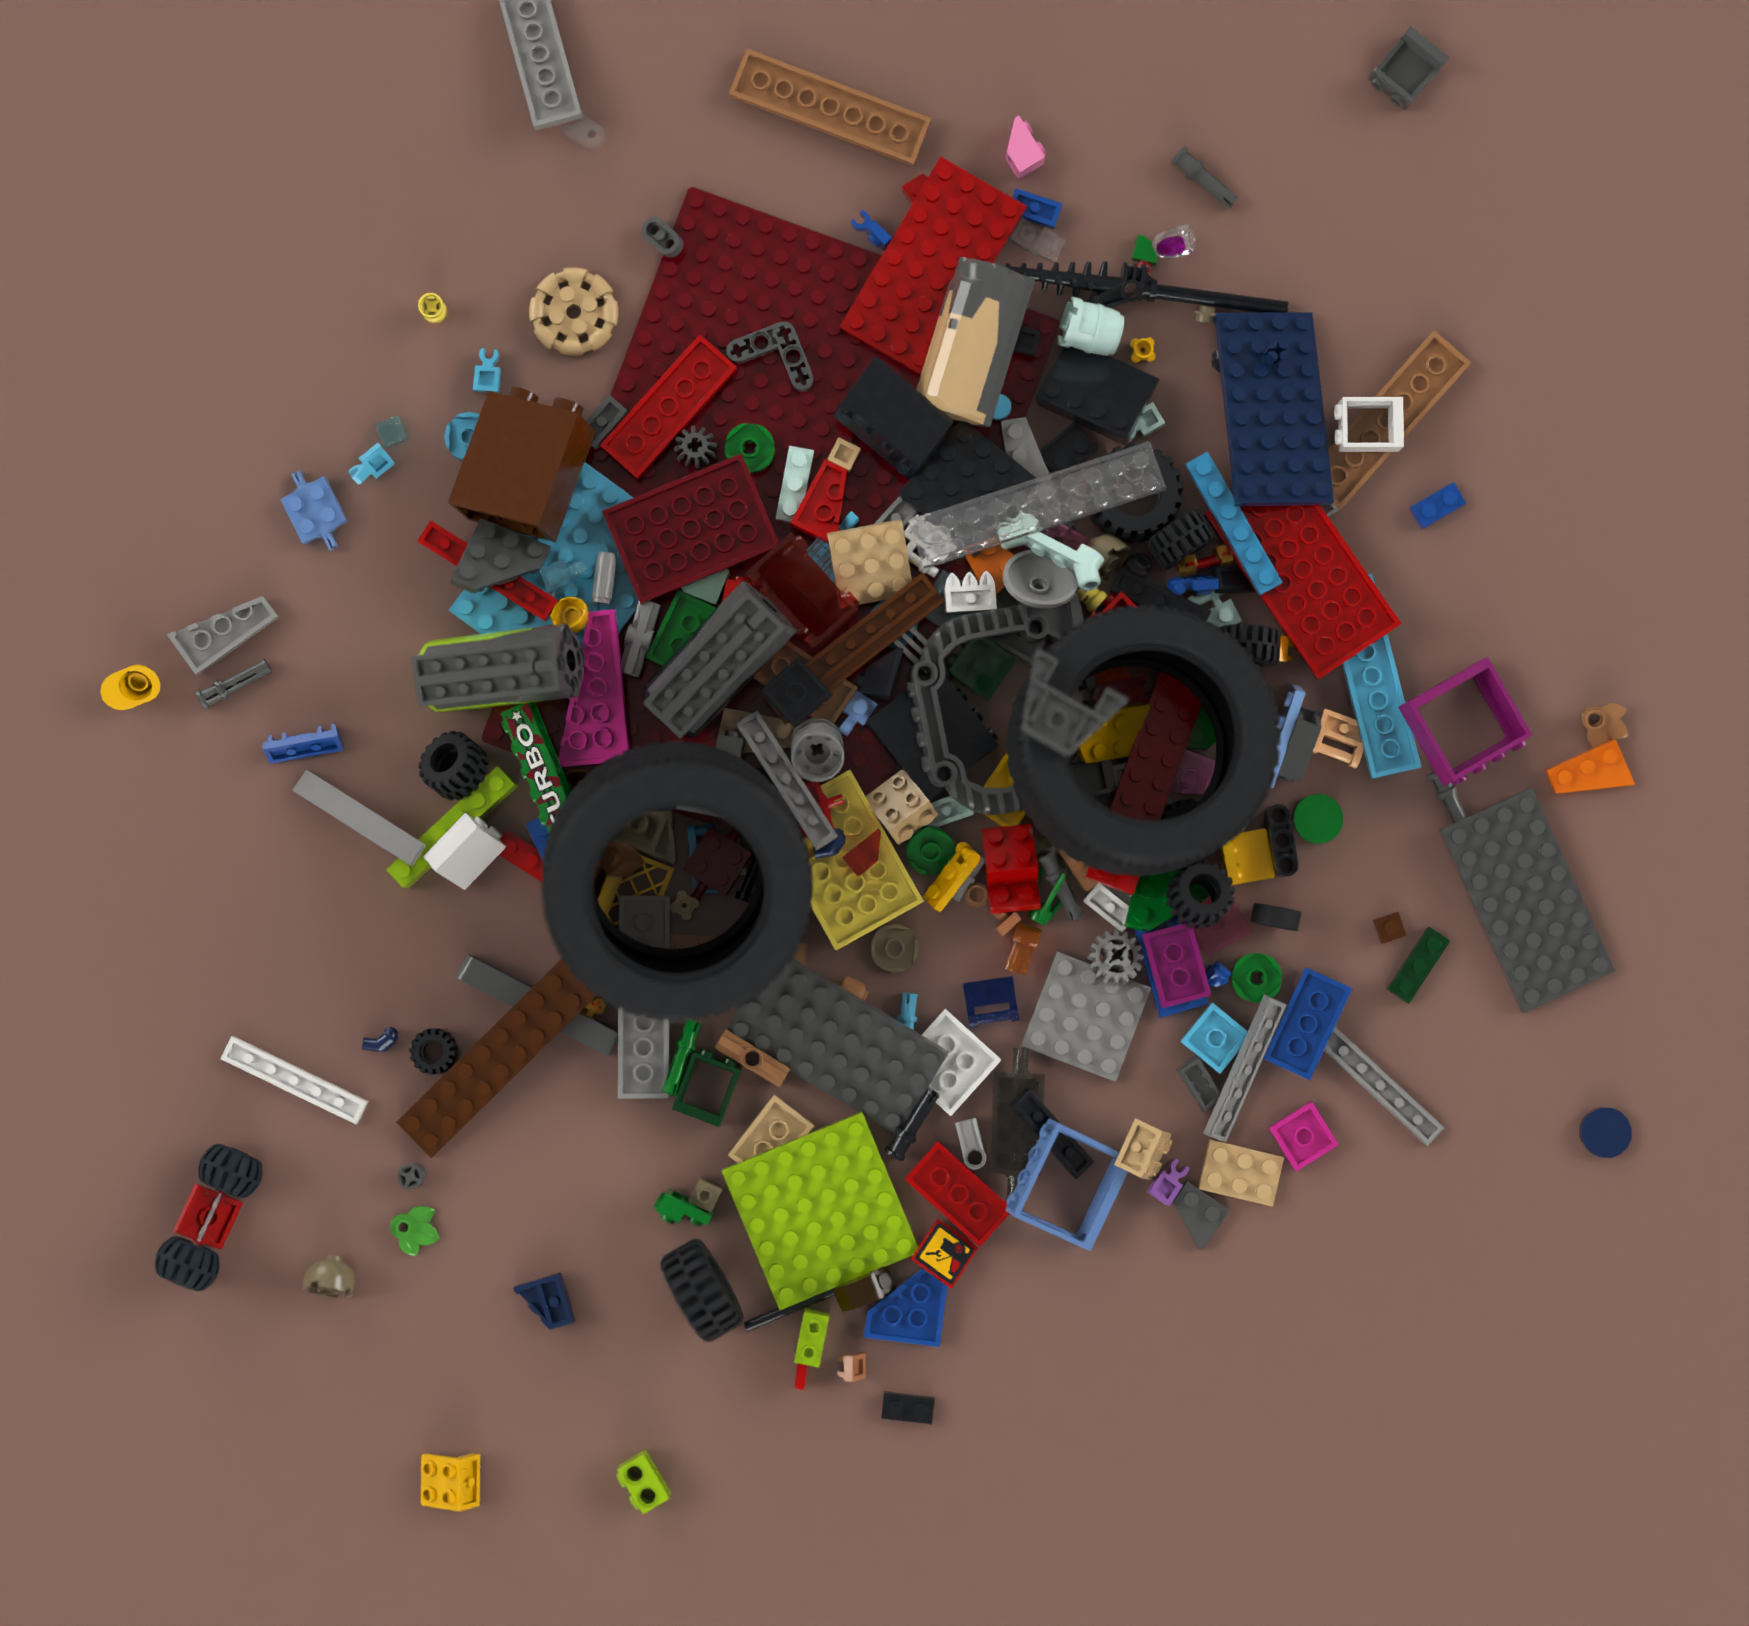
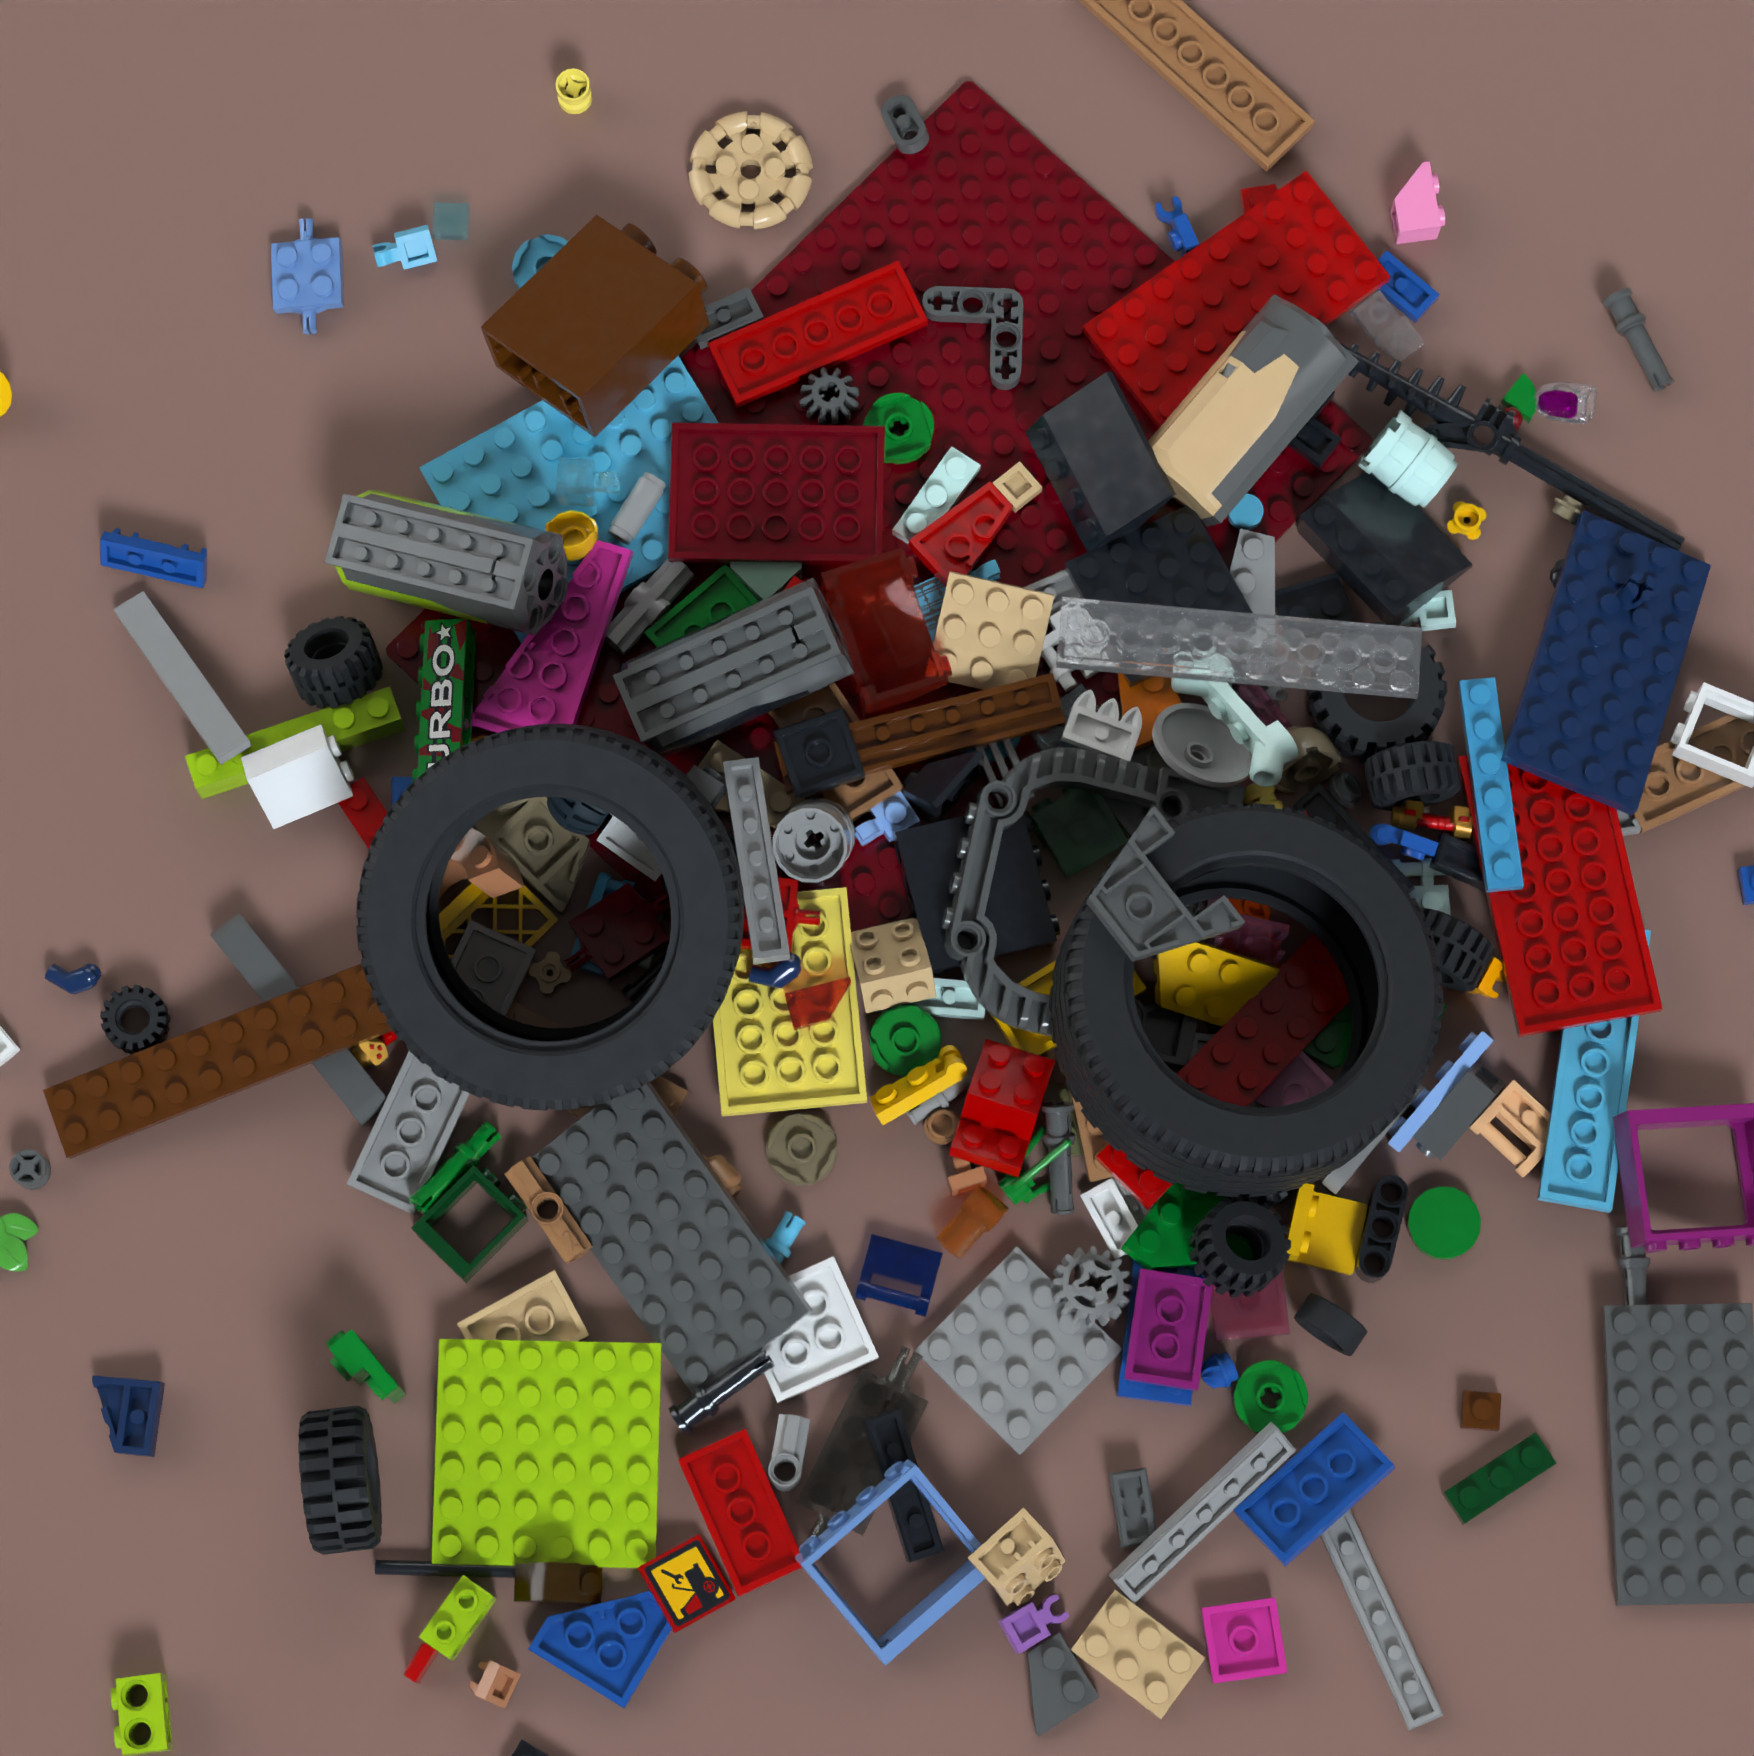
camera: 25 degrees right, 10 degrees down
light grey wing [167,596,280,676] -> none
dark grey pin [195,659,272,710] -> none
red plate [417,520,559,622] -> none
dark grey plate [451,518,551,594] -> none
medium azure plate [473,348,501,393] -> none
dark tan brick [688,1176,724,1212] -> none
medium azure plate [1180,1002,1248,1074] -> none

